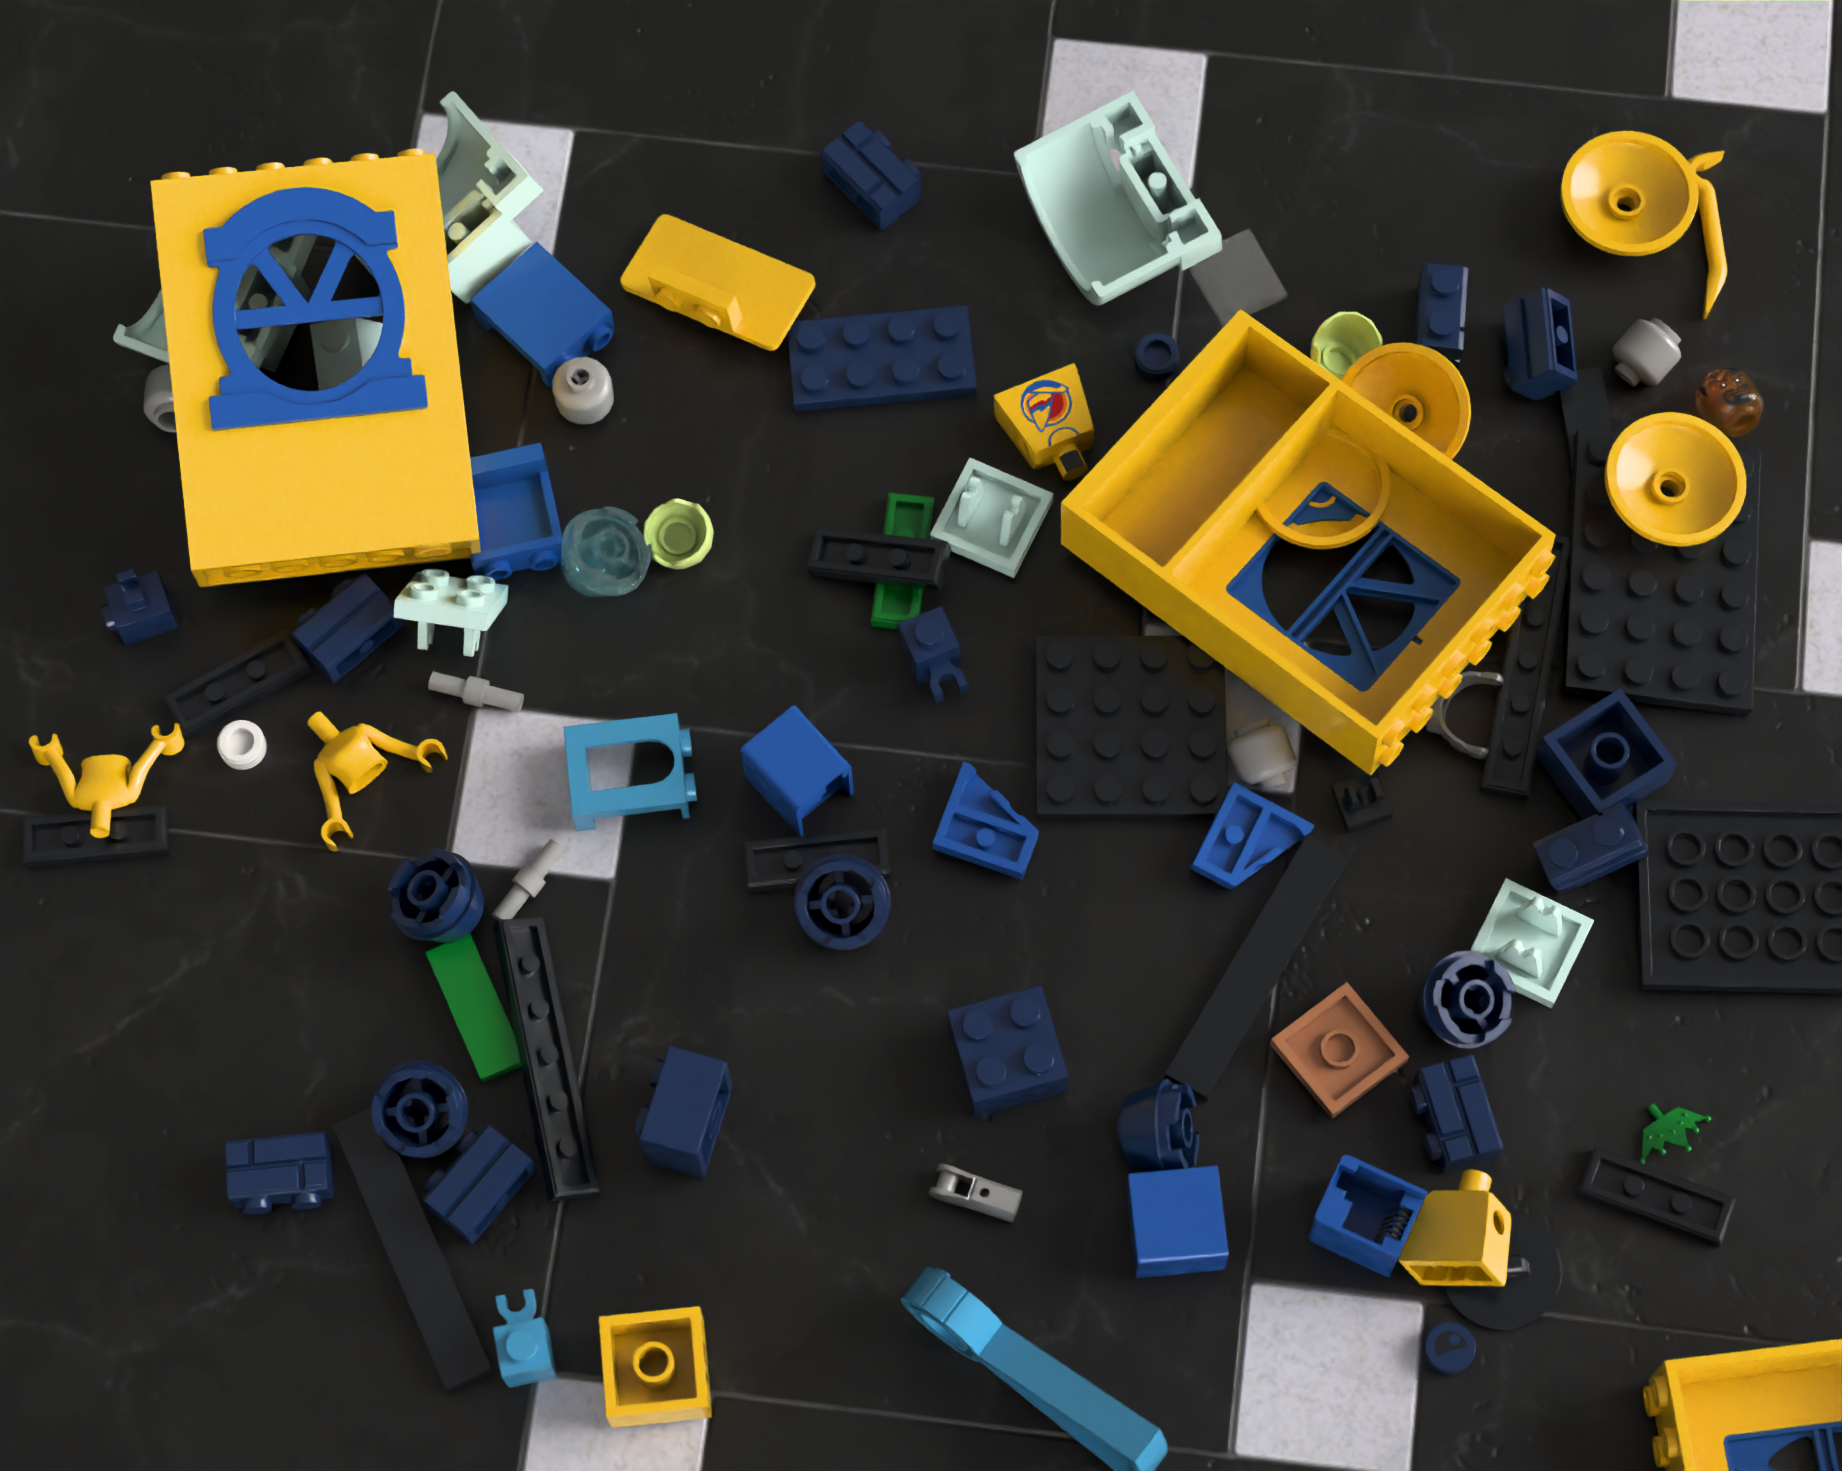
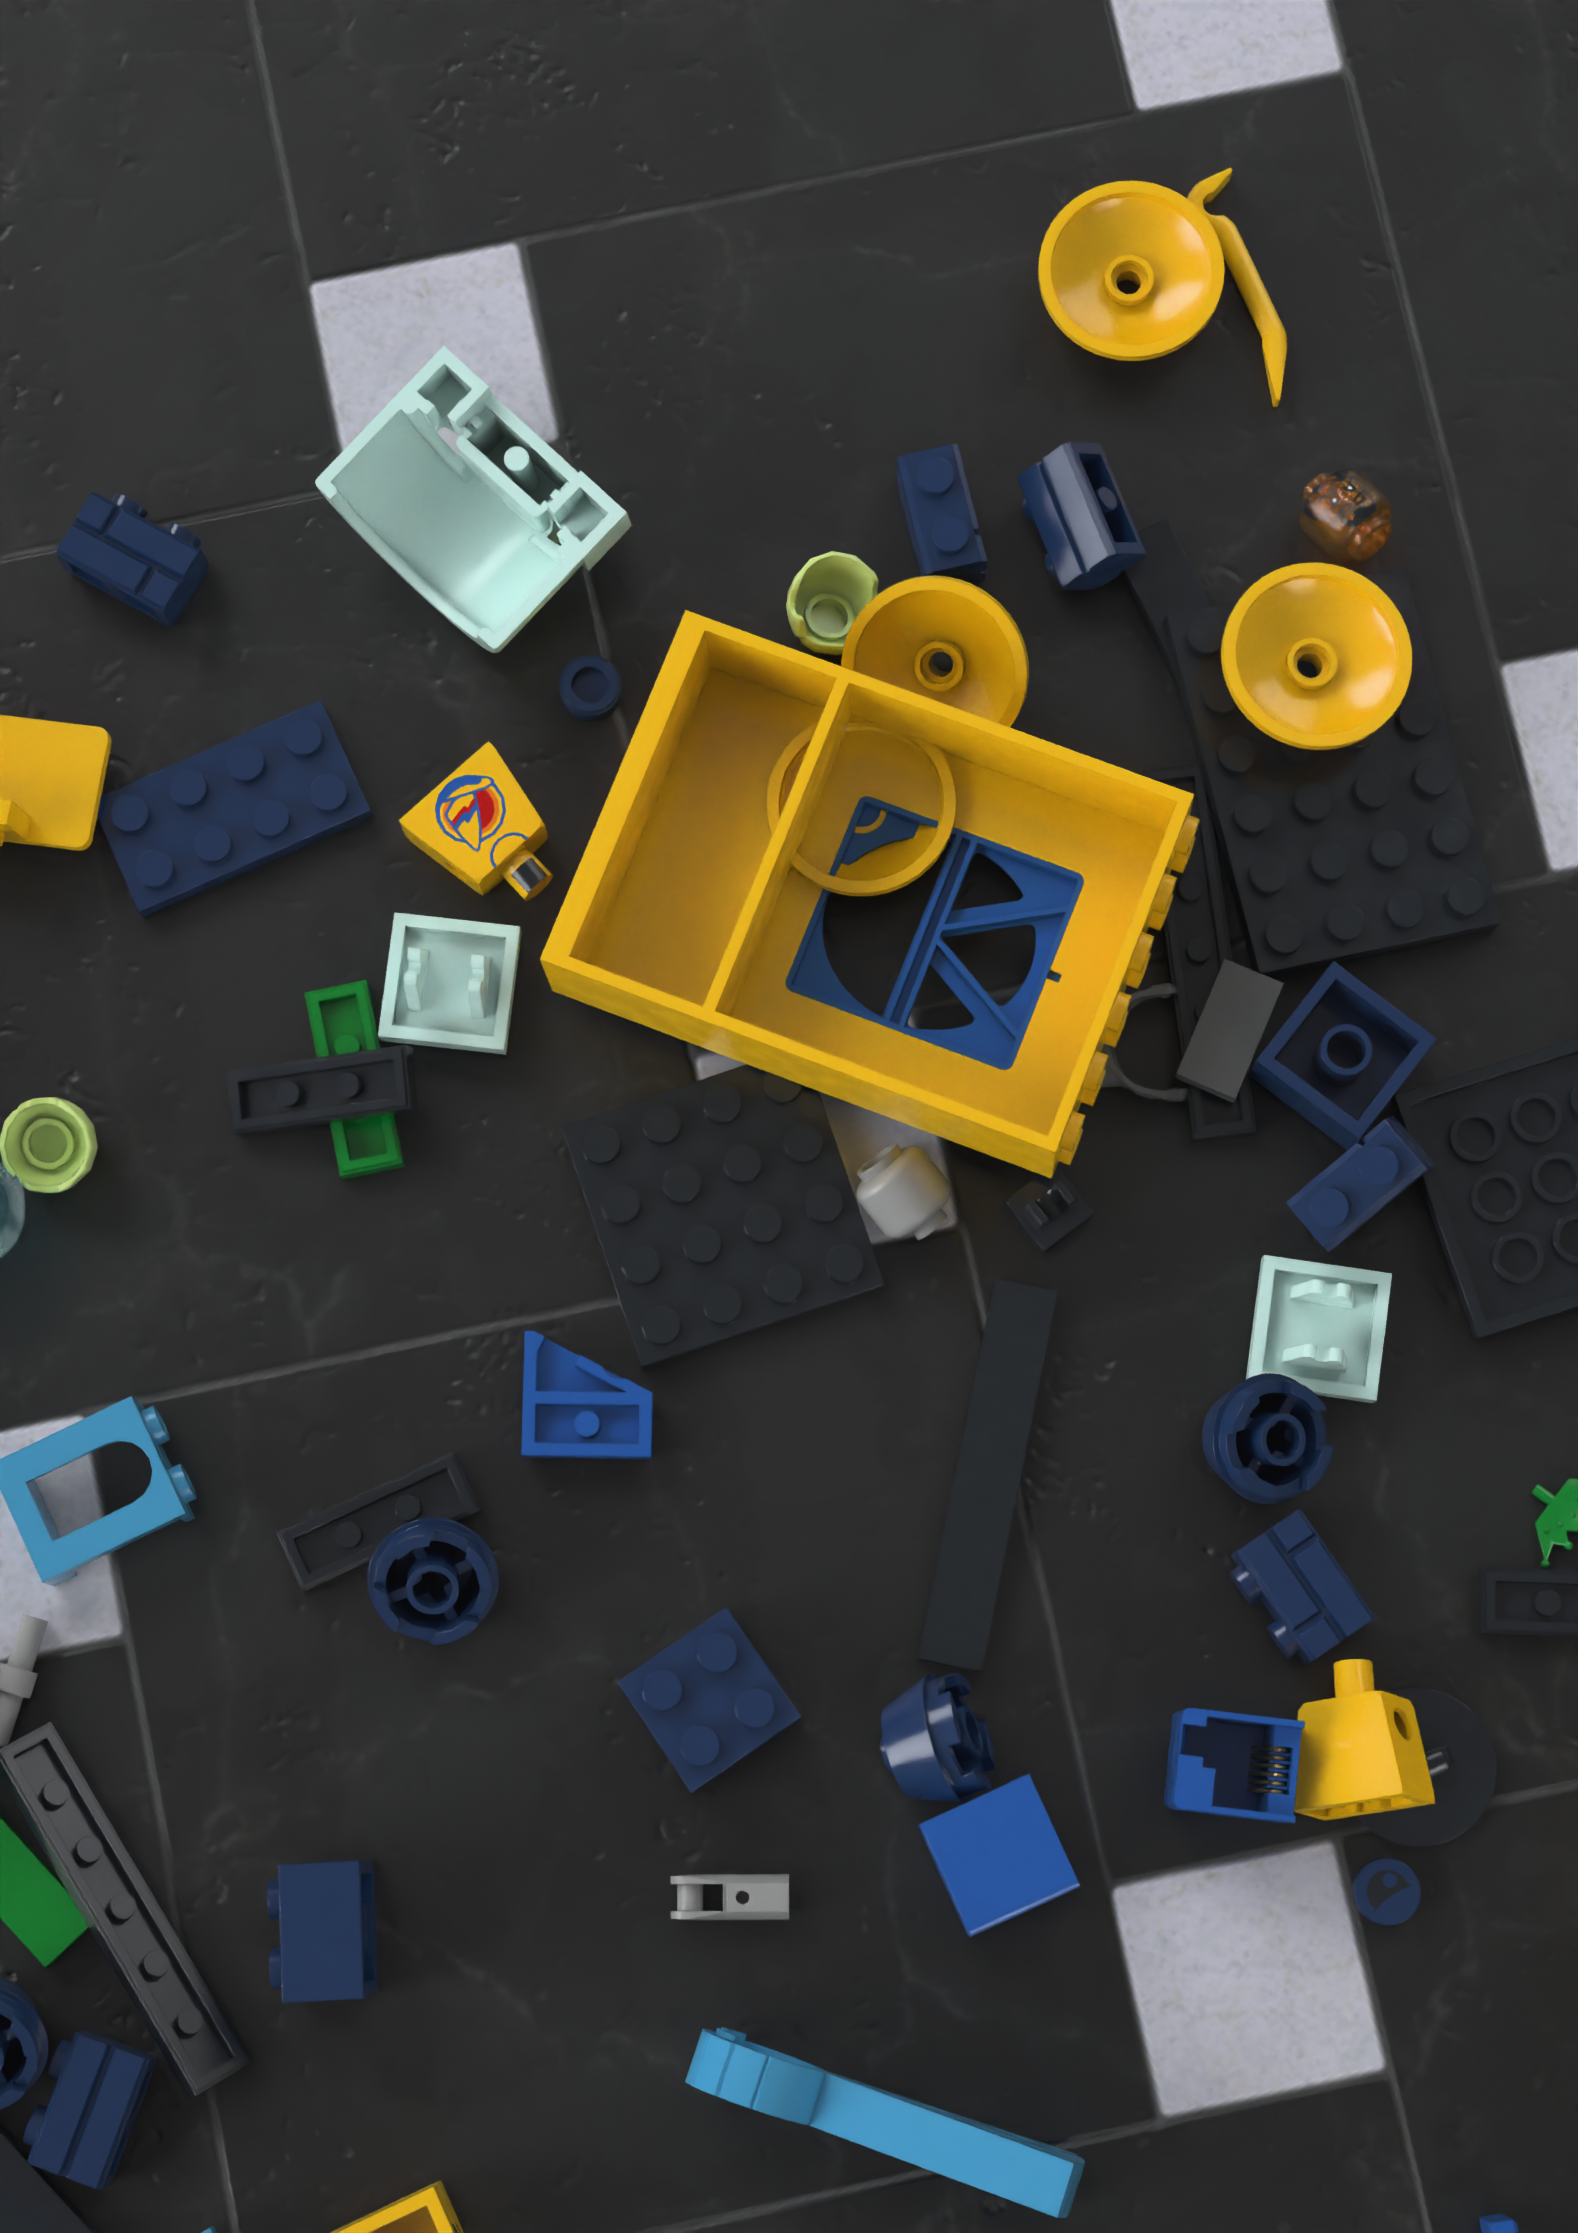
camera: 20 degrees left, 10 degrees up
blue piece [740,705,854,836] -> none
dark blue brick [898,606,968,704] -> none
clear piece [1189,229,1287,327] -> none
blue wing [1189,782,1314,890] -> none
nougat plate [1270,982,1409,1119] -> none
light grey head [1612,317,1681,387] -> none
none -> dark grey tile [1174,959,1284,1102]

